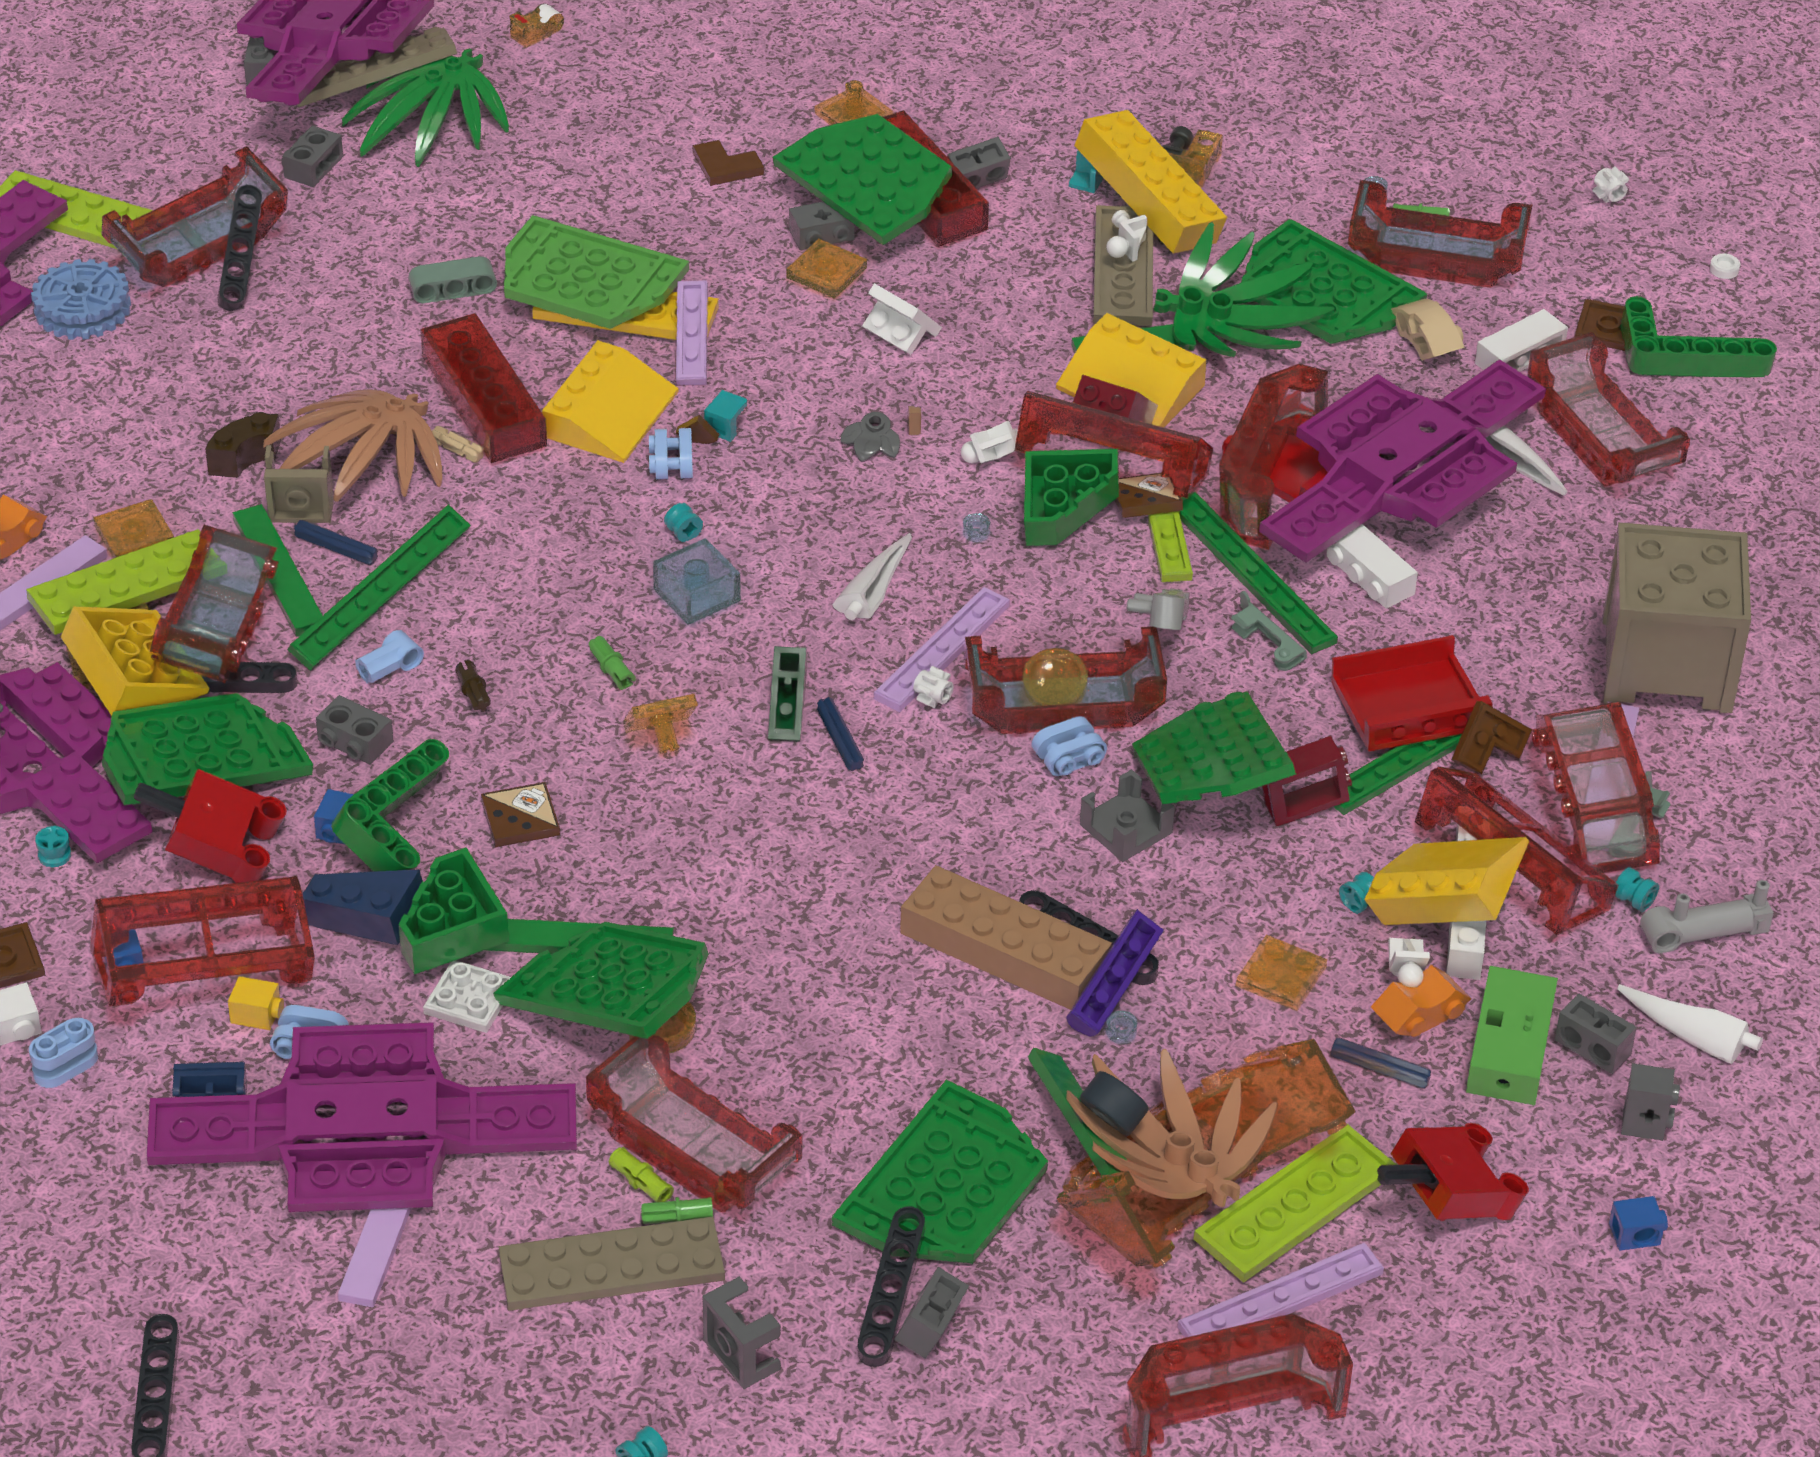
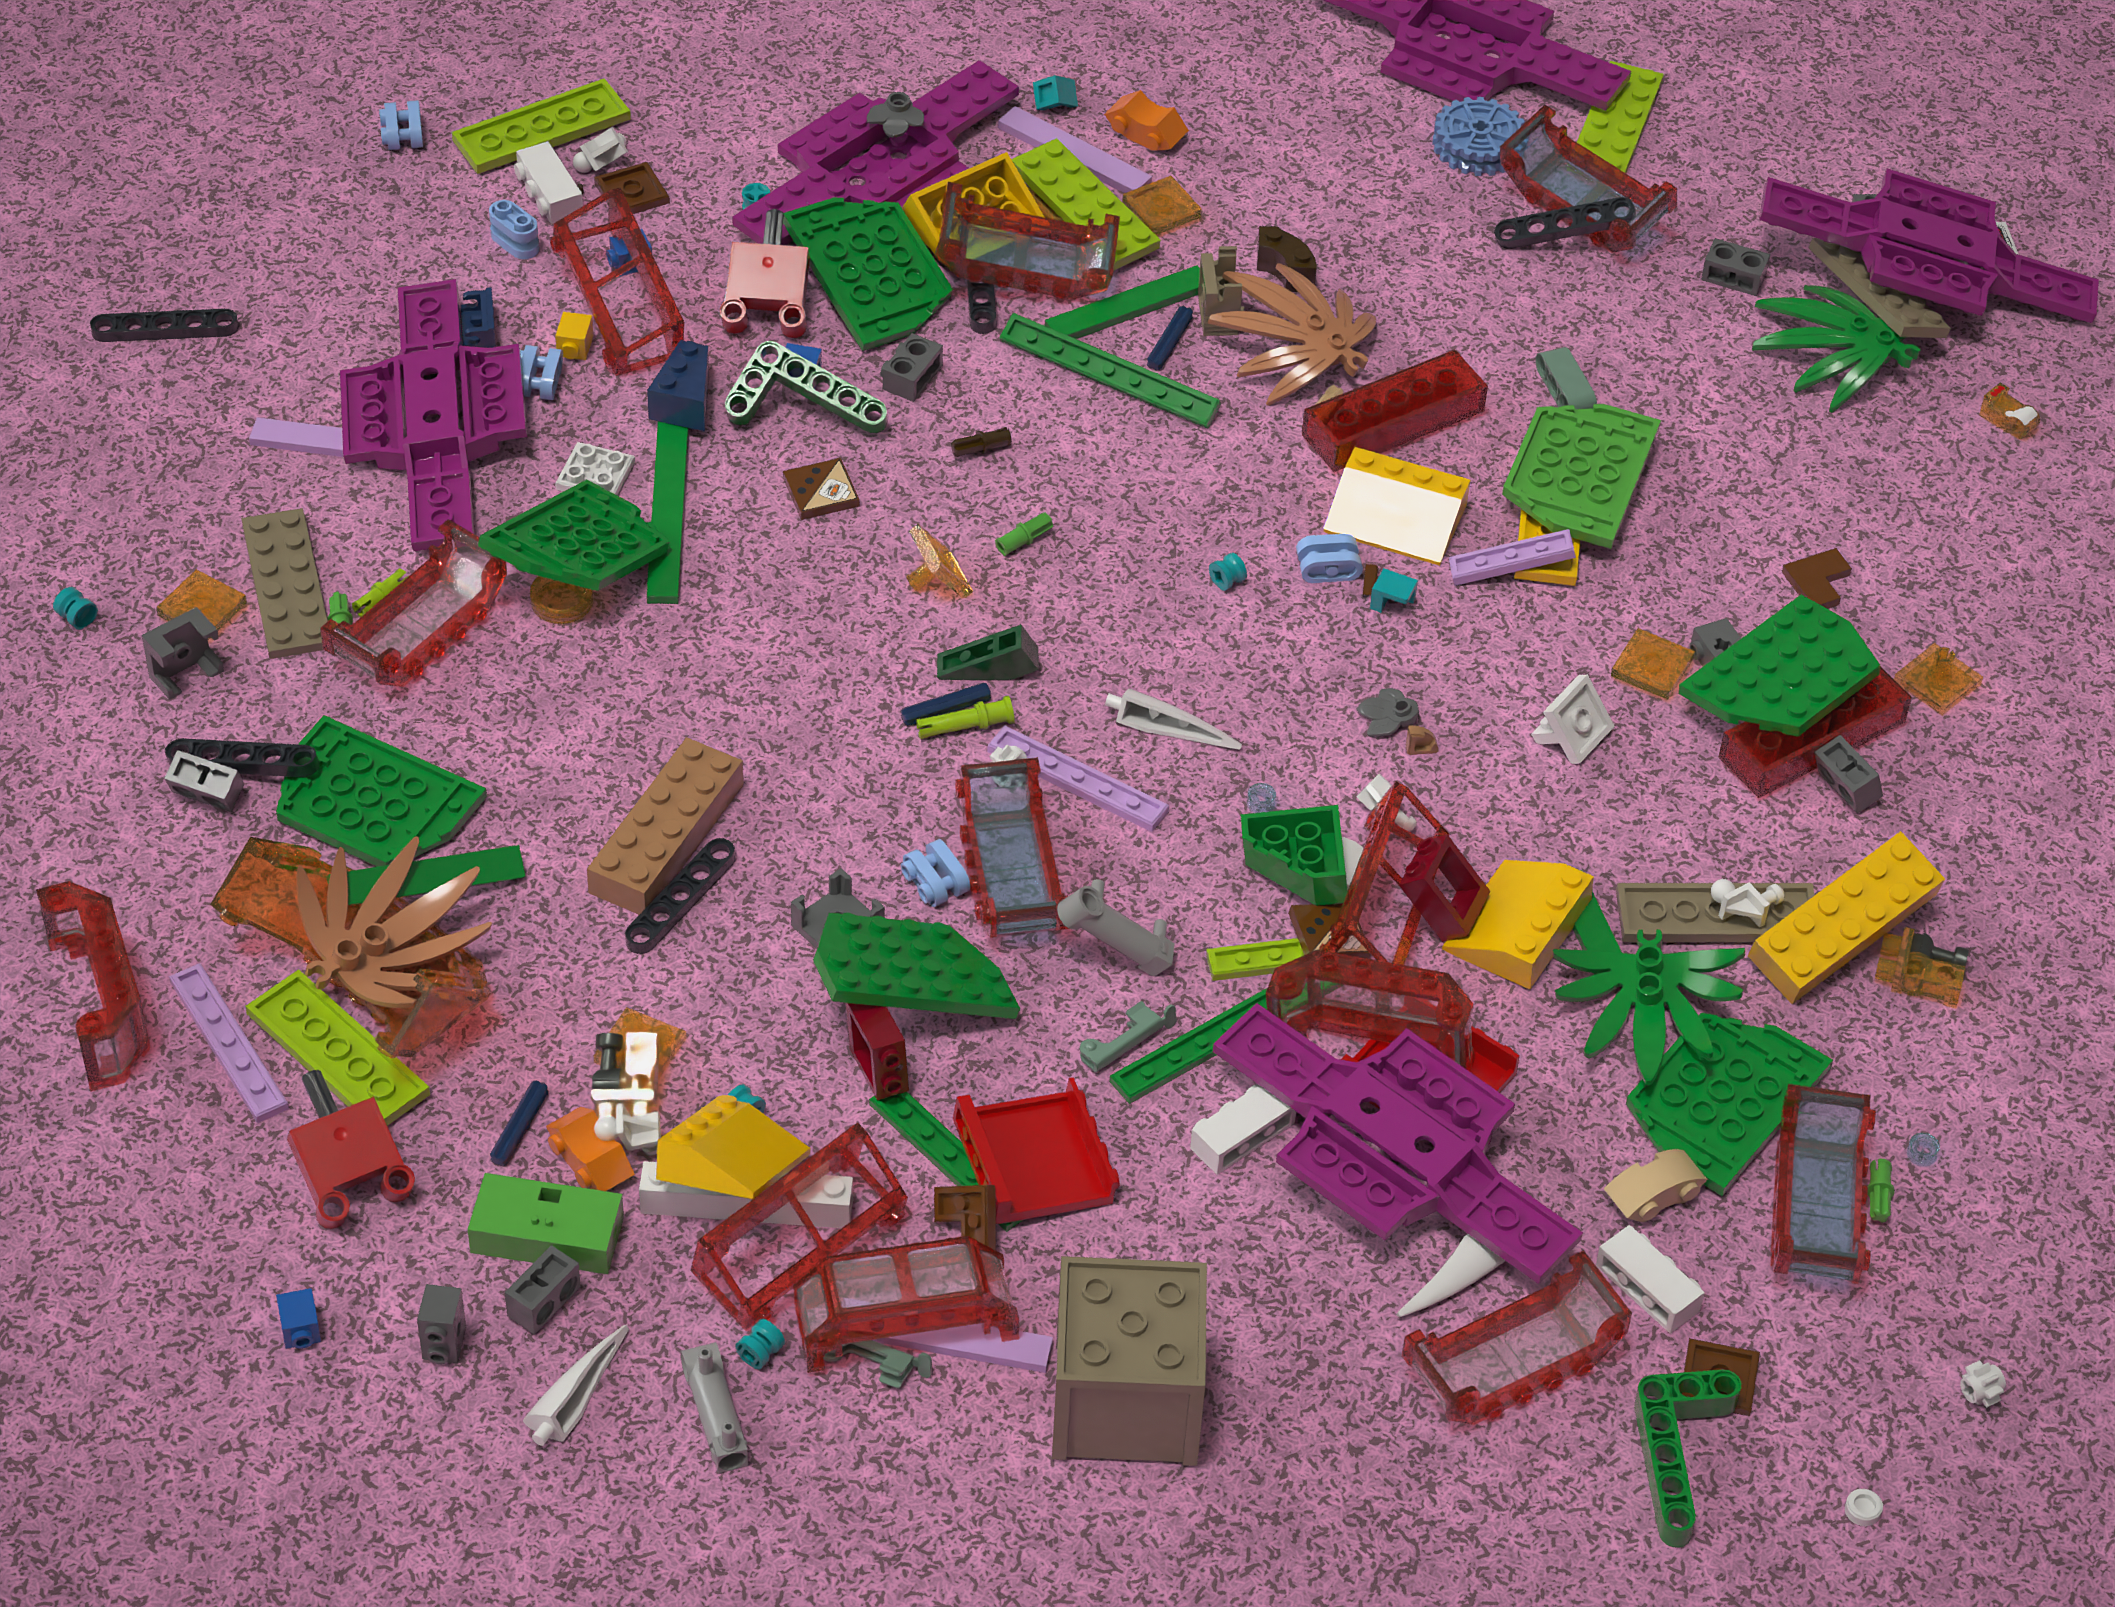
camera: 85 degrees right, 5 degrees up
light blue piece [355,630,424,684] -> none
green brick [399,847,509,975] -> none
clear light blue brick [653,538,741,625] -> none
clear yellow piece [1023,648,1088,712] -> none
dark purple brick [1066,909,1164,1037] -> none
black wheel [1079,1071,1149,1136] -> none
clear light blue bush [1106,1011,1138,1044] -> none
none -> clear yellow plate [156,569,247,640]
none -> hips [591,1032,662,1119]
none -> lime pin [916,696,1015,739]

